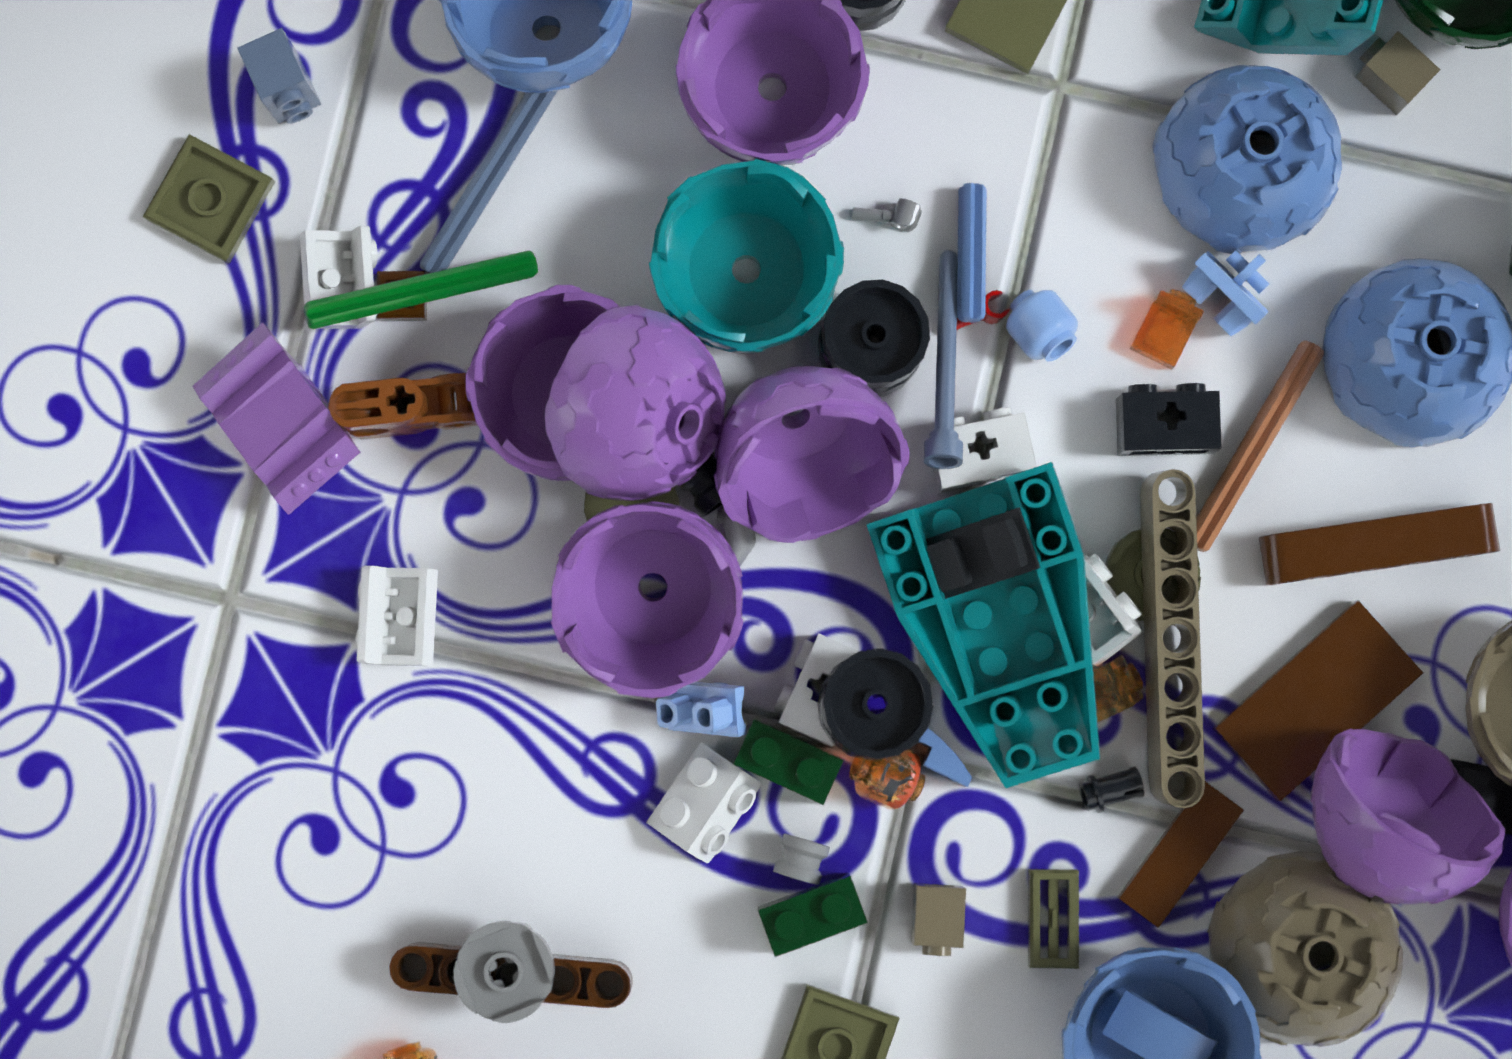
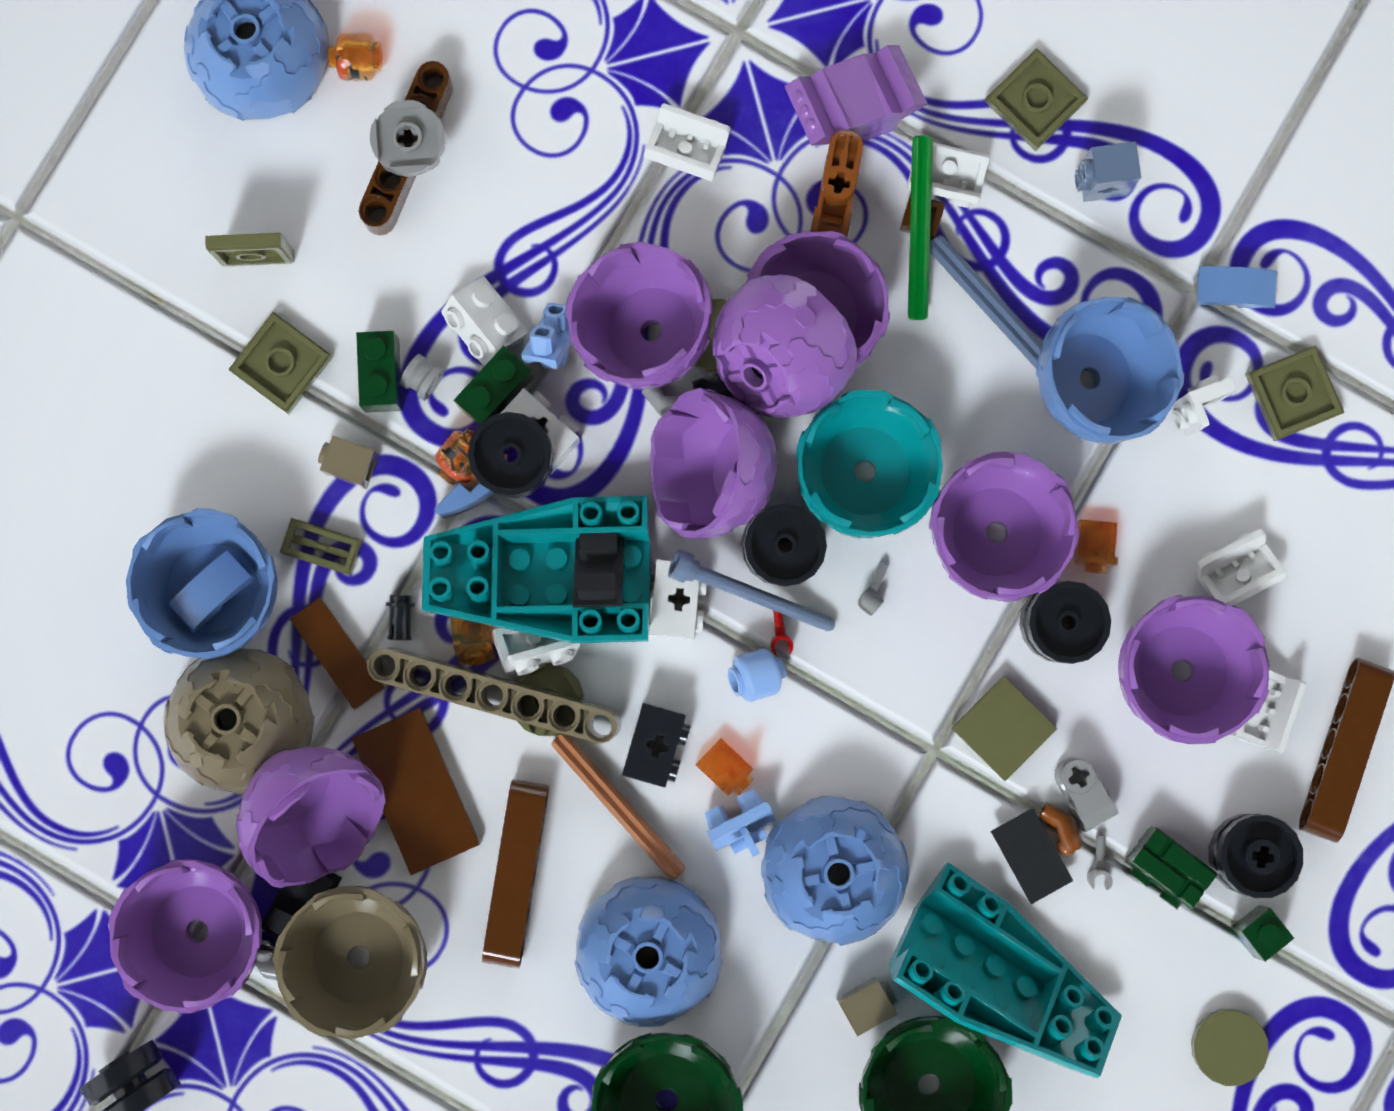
camera: 105 degrees right, 0 degrees up
medium blue axle [957,183,987,323] -> none

